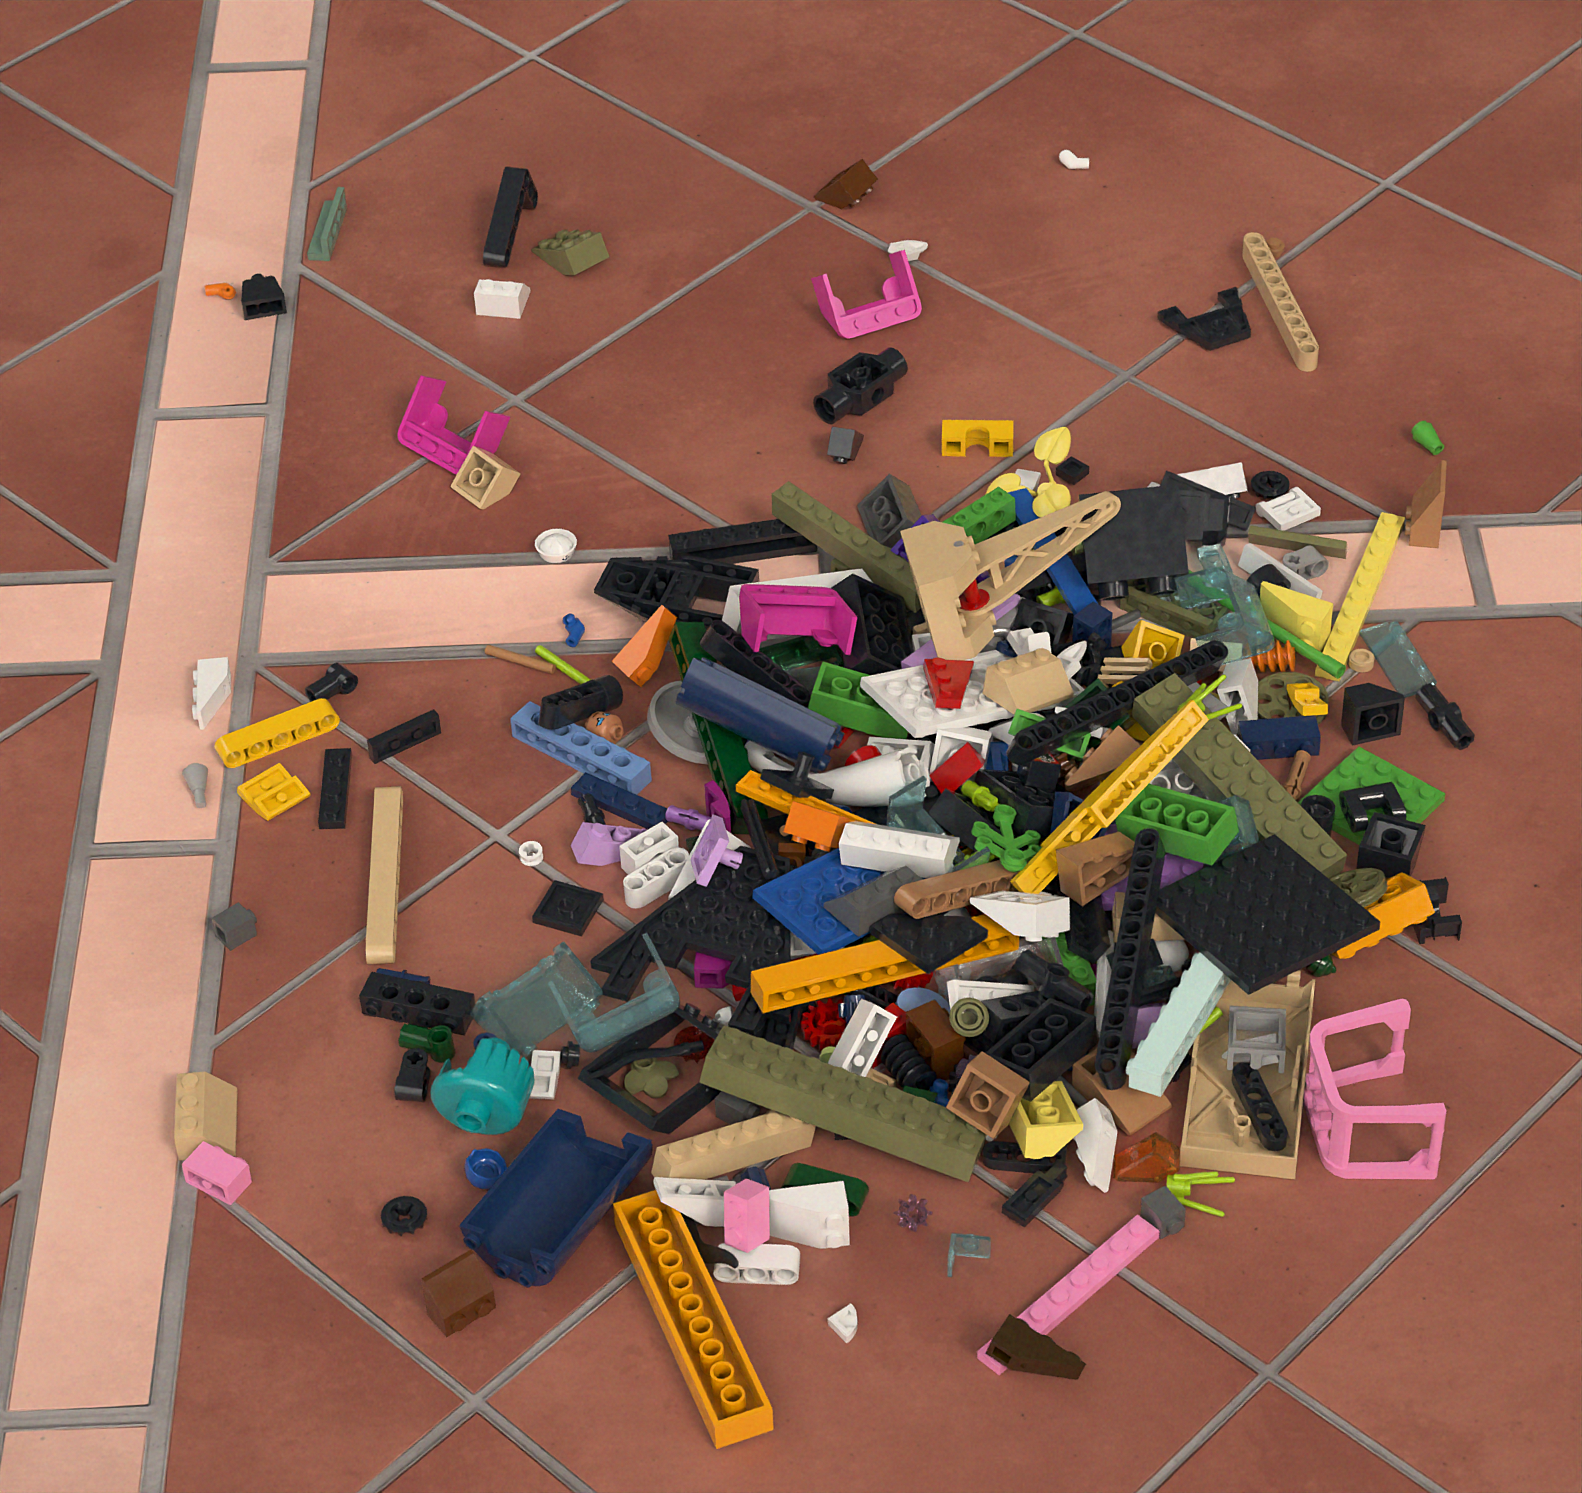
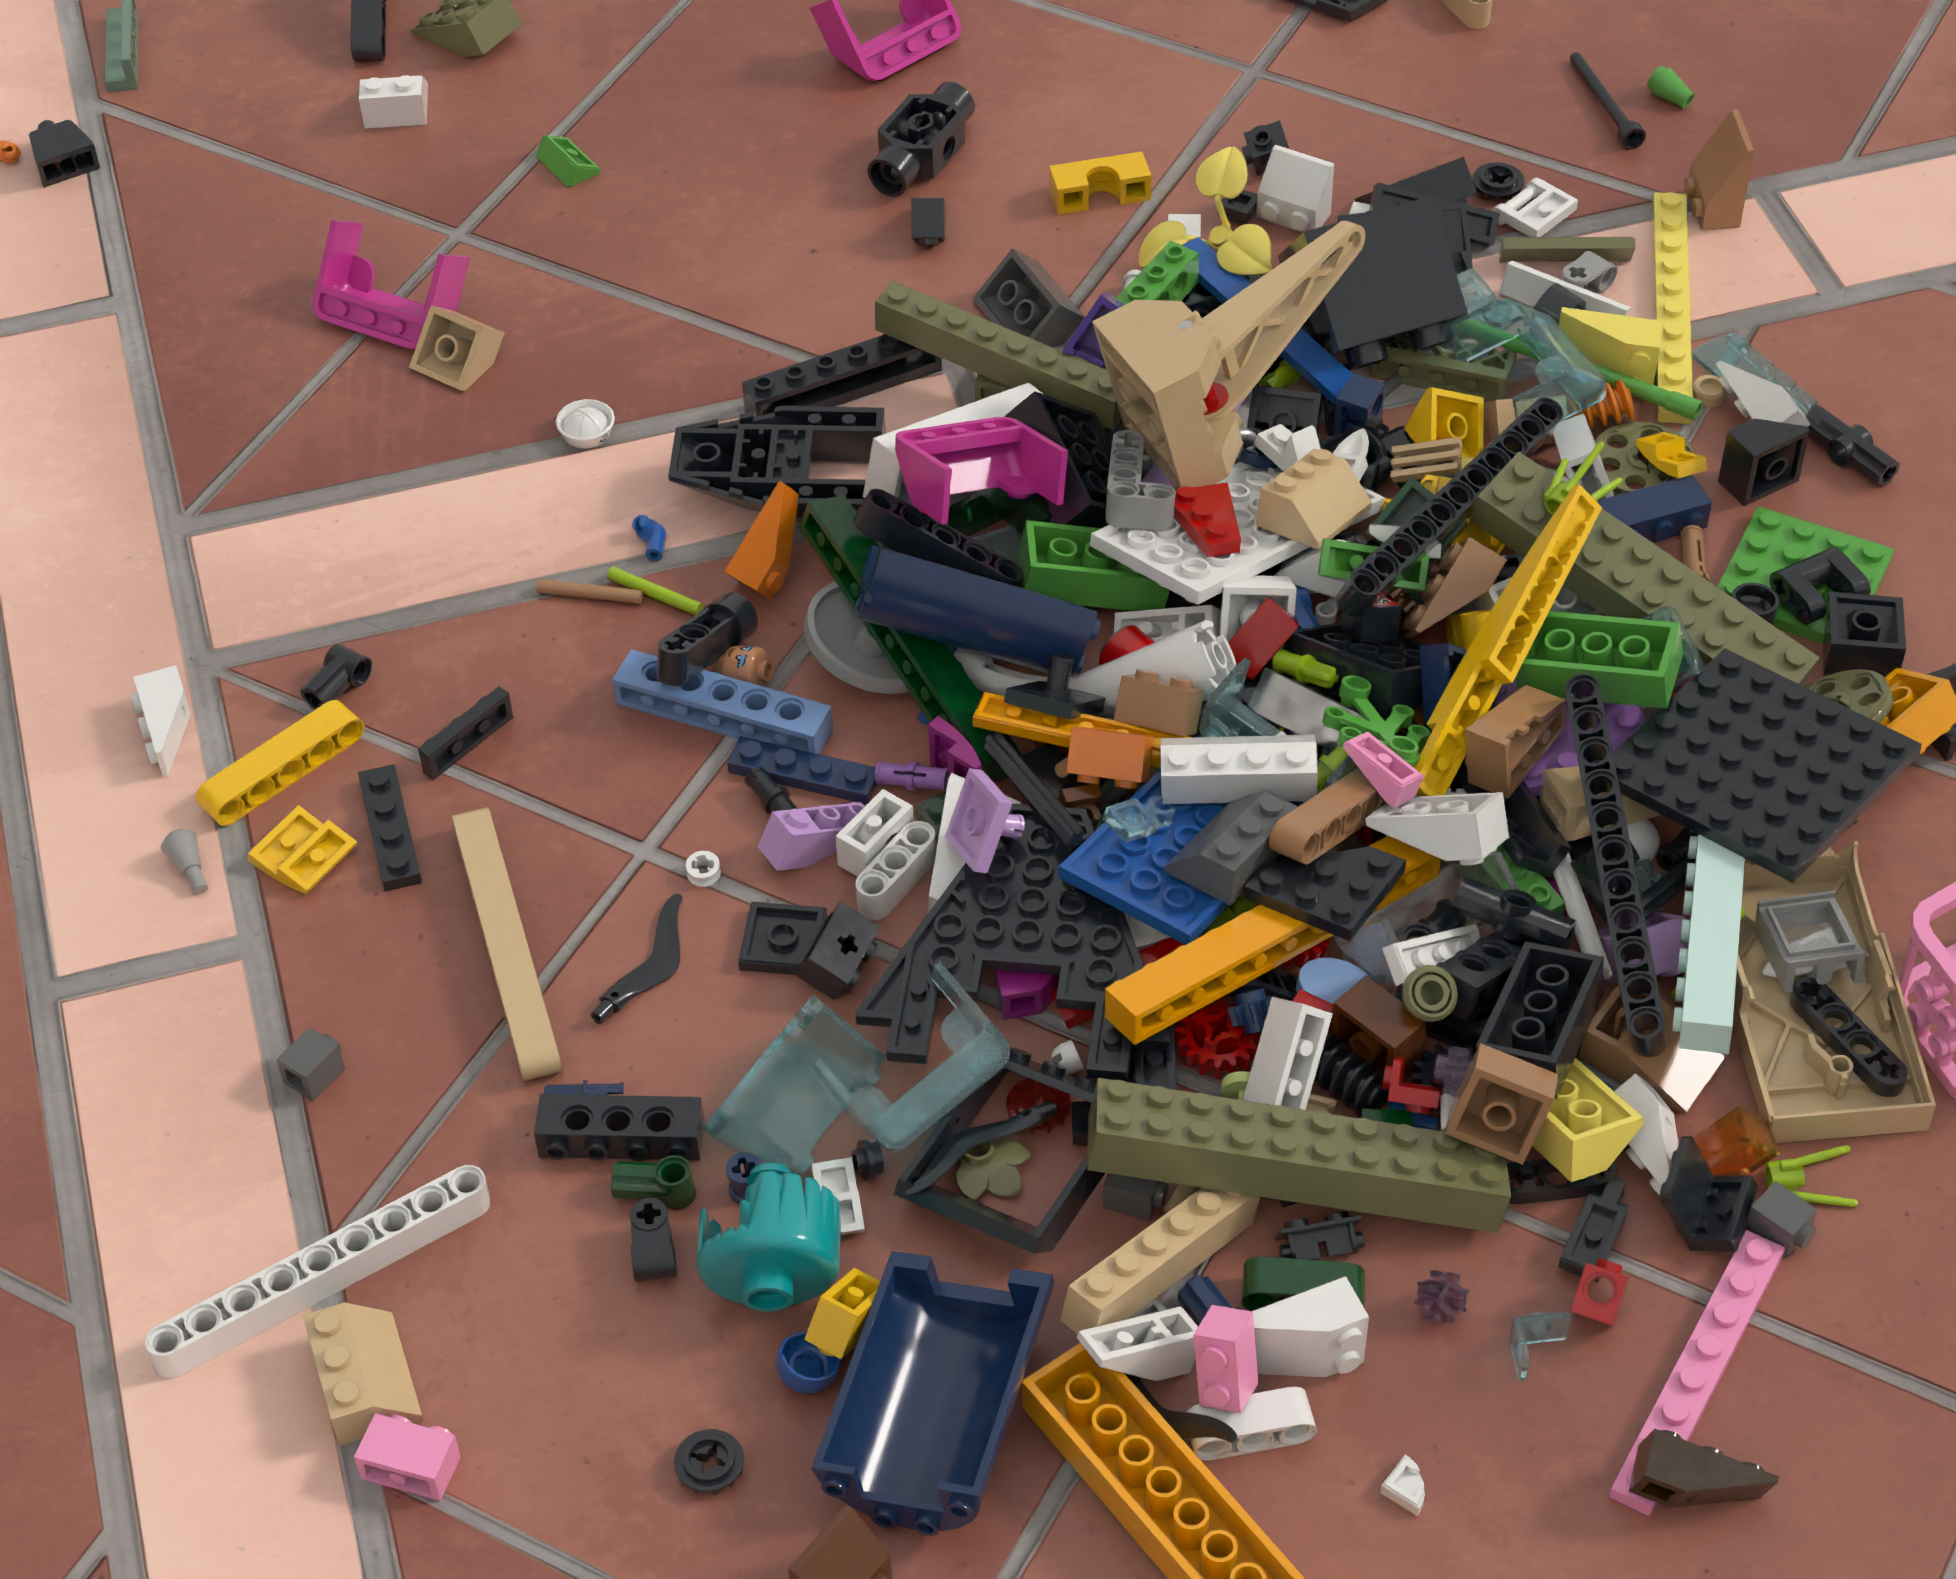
camera: 15 degrees left, 5 degrees up
none -> white beam [145,1165,491,1378]
none -> bright green slope [536,136,601,187]
none -> black piece [591,894,682,1024]
none -> black brick [795,901,880,1000]
none -> yellow brick [804,1268,880,1359]
none -> clear light blue plate [1103,796,1176,843]
none -> light grey beam [1105,430,1176,531]
none -> medium nougat brick [1113,669,1204,736]
none -> black brick [1241,120,1289,175]
none -> white slope [1256,145,1334,233]
none -> black hinge [1274,1211,1365,1260]
none -> bright pink slope [1342,732,1424,808]
none -> red bracket [1383,1057,1443,1114]
none -> black piece [1570,52,1646,150]
none -> red brick [1571,1258,1630,1326]
none -> black bracket [1660,1136,1758,1251]
none -> white slope [1716,361,1811,427]

